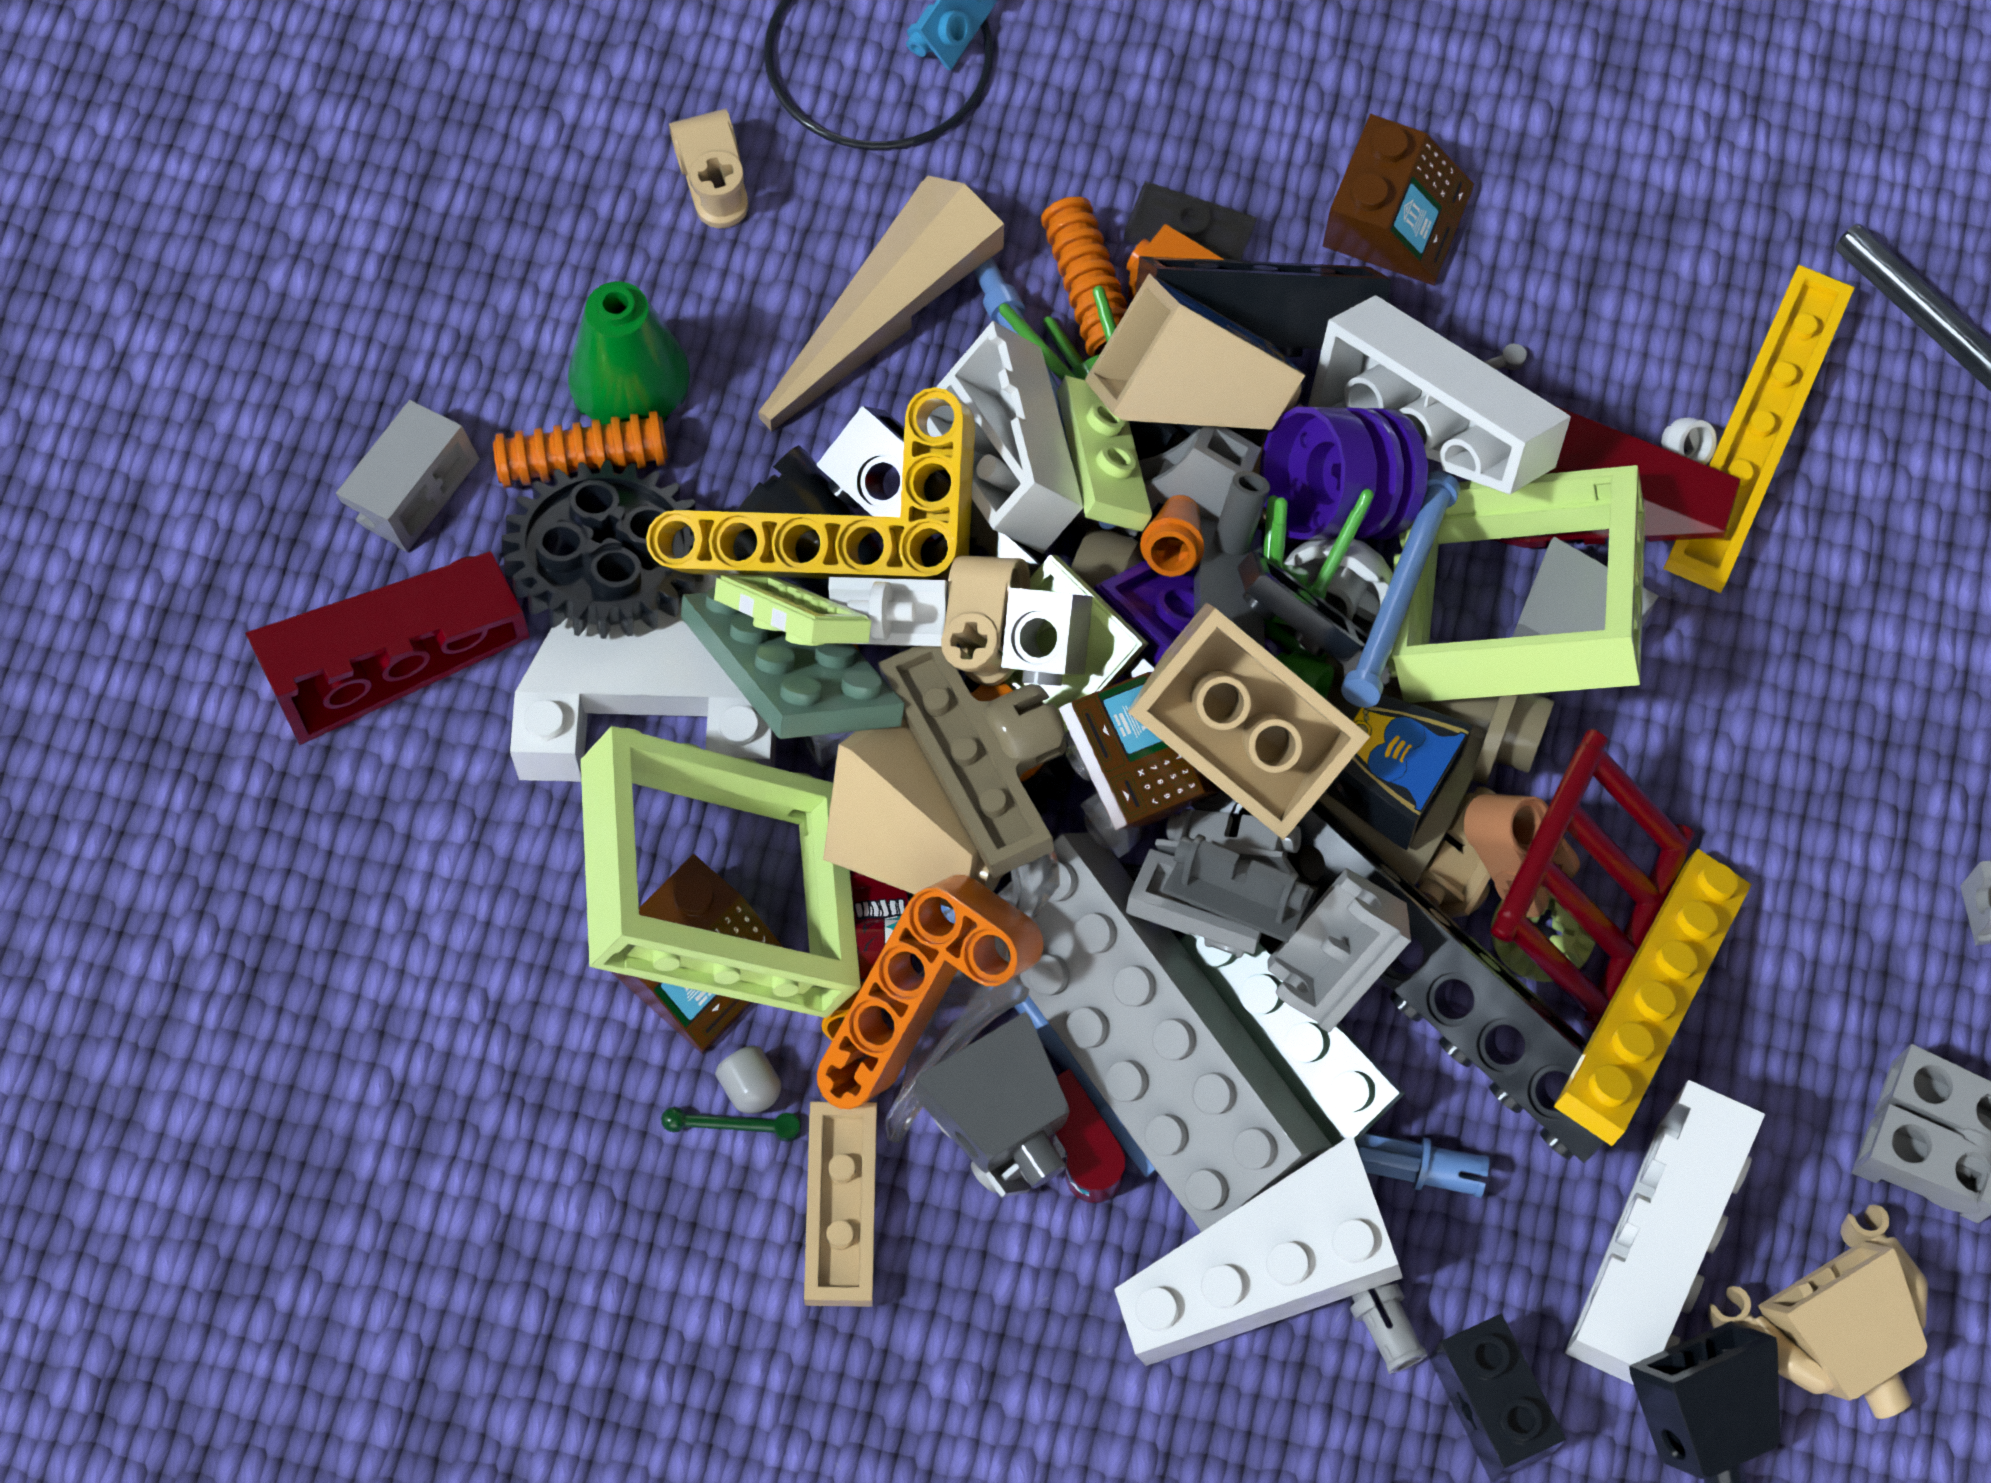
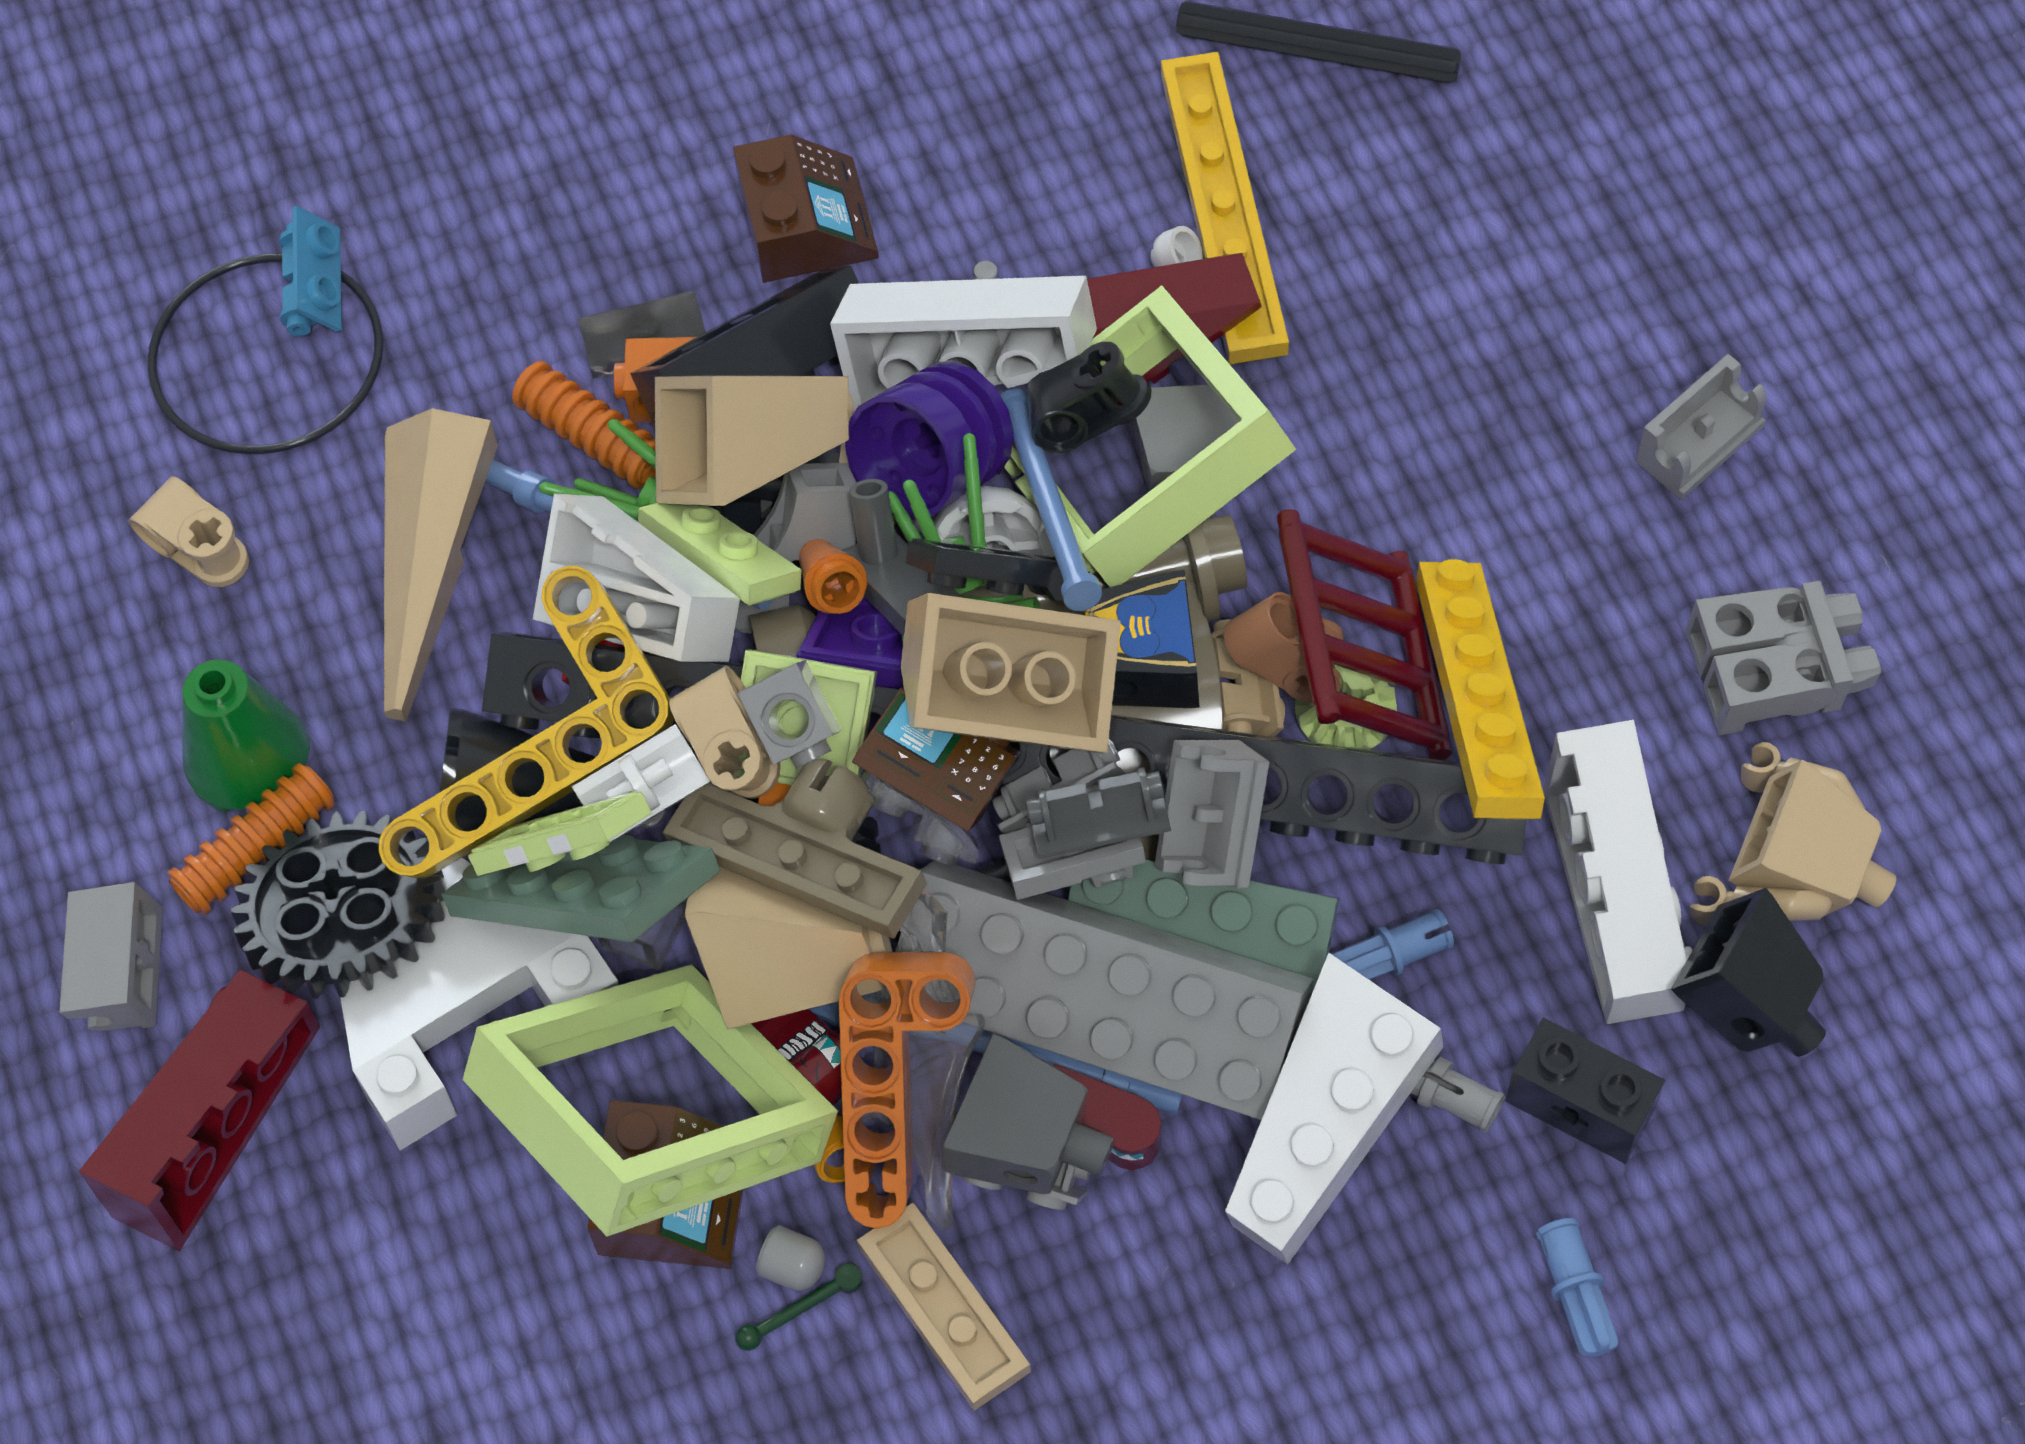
camera: 30 degrees left, 5 degrees down
none -> black piece [1027,342,1152,453]

